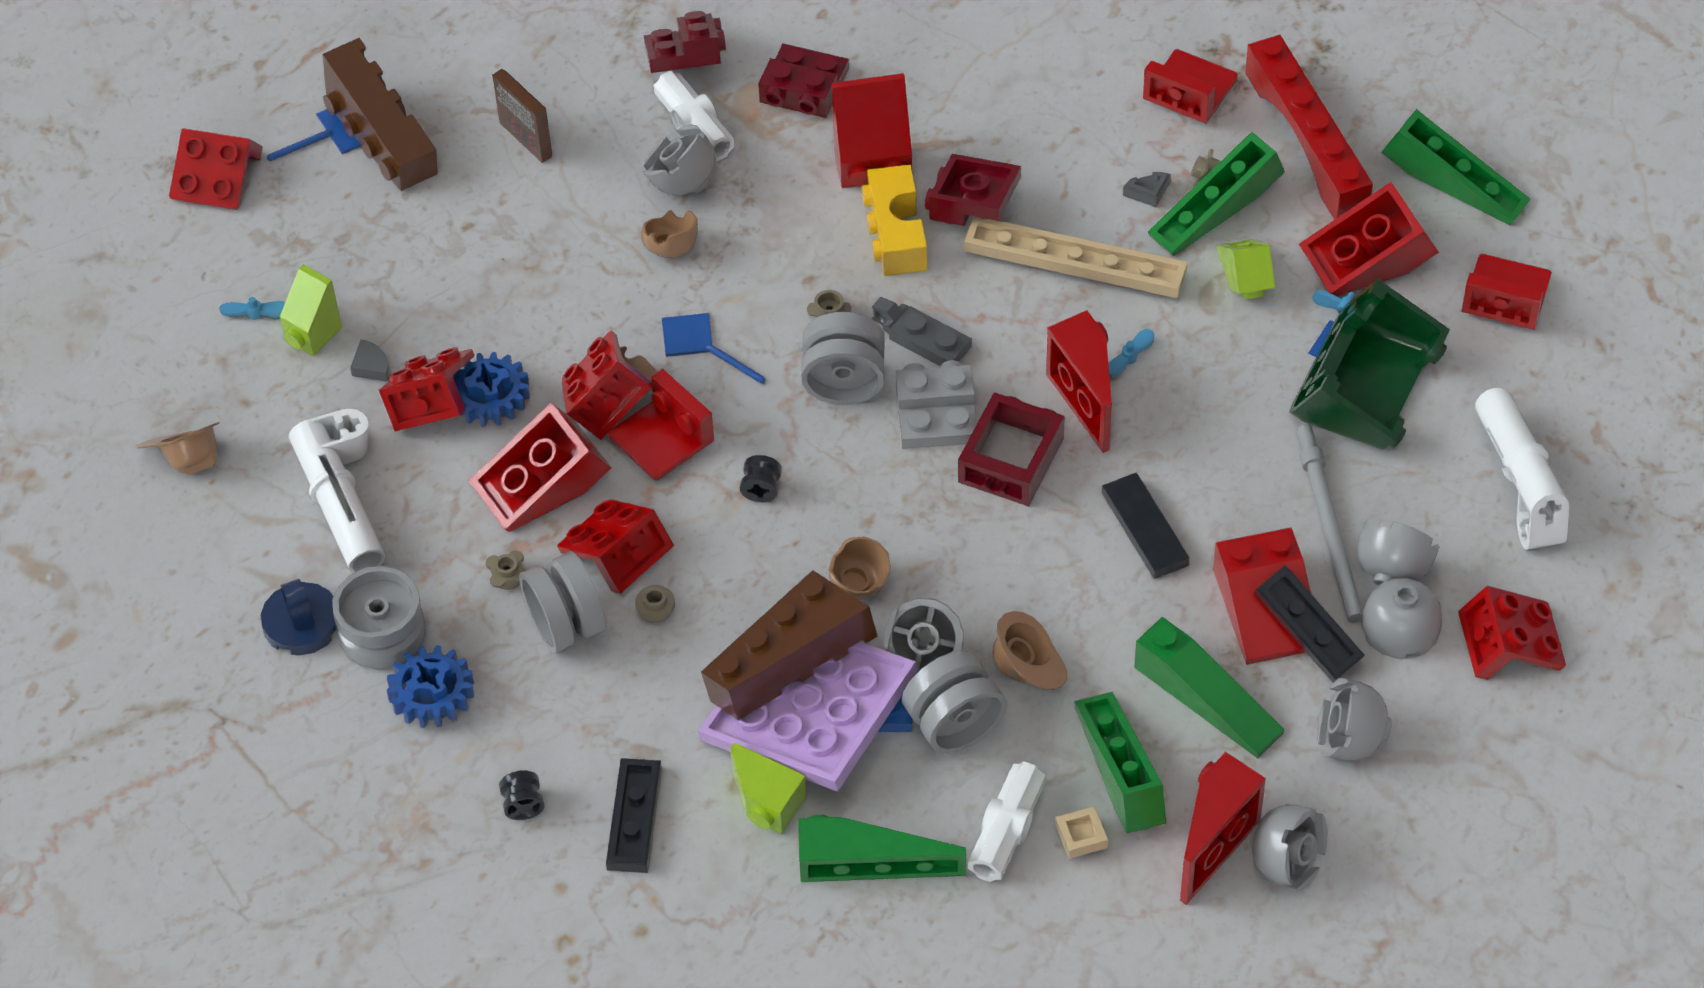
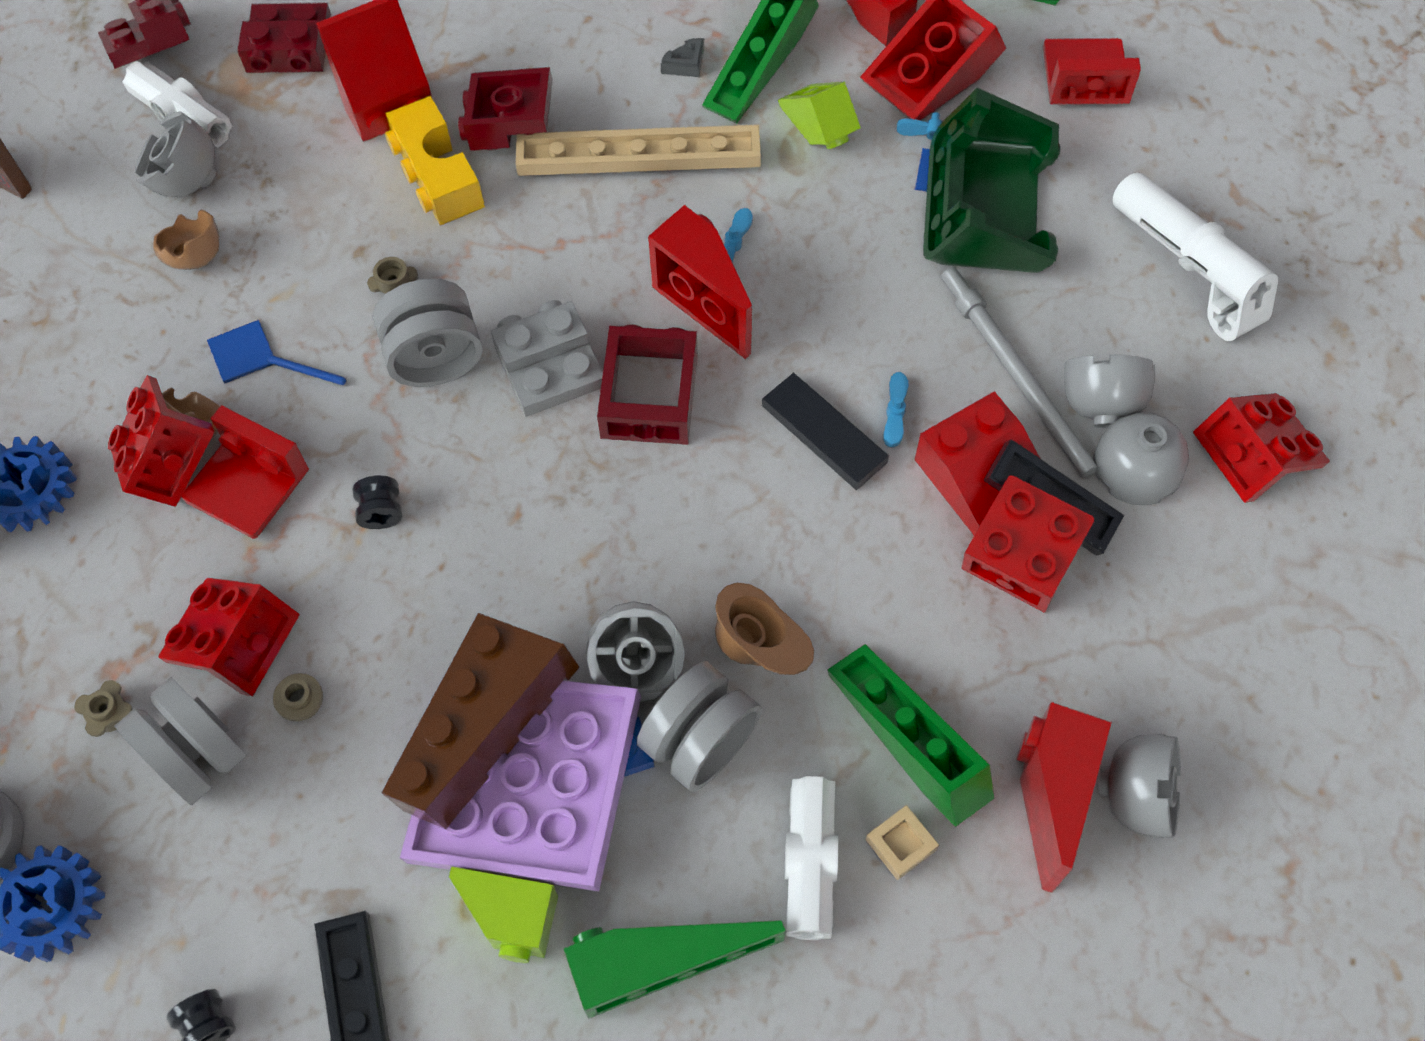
camera: 20 degrees left, 10 degrees up
red slope [468,402,611,532] -> none
medium nougat hair [828,536,891,600] -> none
dark grey hinge [872,297,972,366] -> none
green slope [1134,617,1284,759] -> none
dark tan plate [1191,148,1220,187] -> none
light grey cylinder [1317,678,1392,761] -> none
none -> dark azure piece [883,372,909,448]
none -> red bracket [961,475,1094,613]

